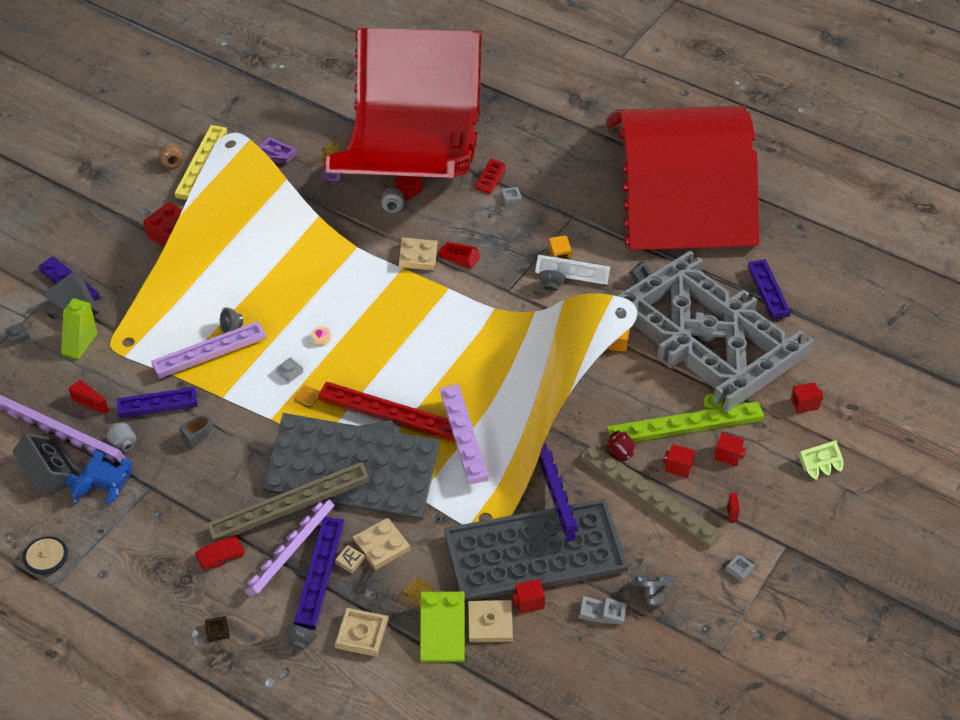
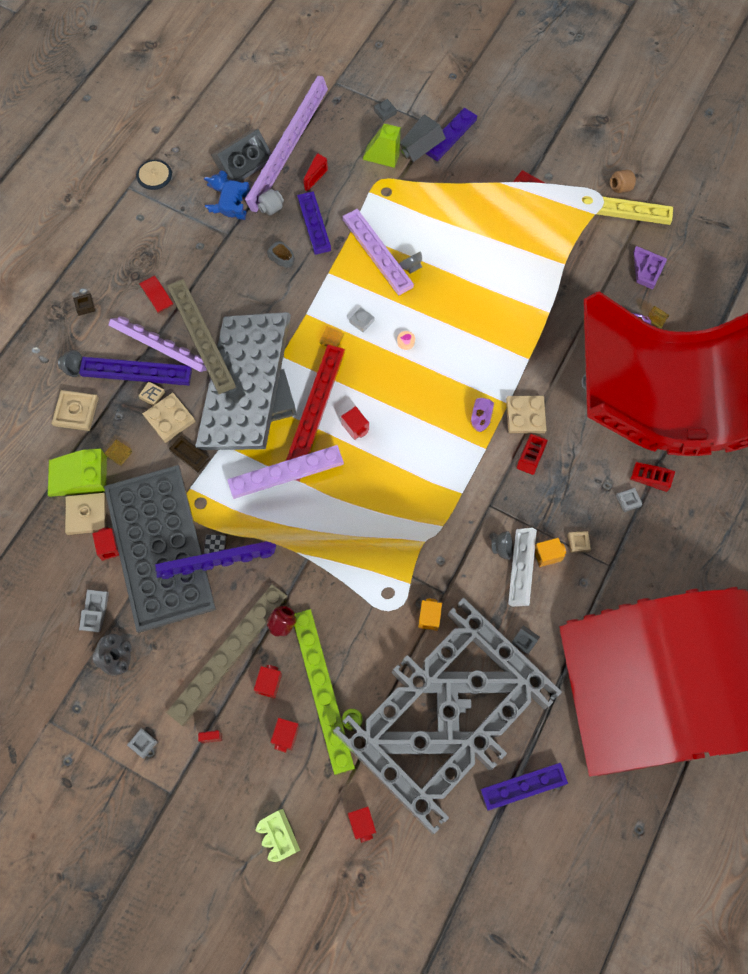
camera: 85 degrees right, 20 degrees up
none -> dark brown tile [169,436,210,473]
none -> tile [204,535,226,554]
none -> red brick [341,406,369,440]
none -> medium lavender rock [471,398,494,432]
none -> tan tile [568,531,591,553]

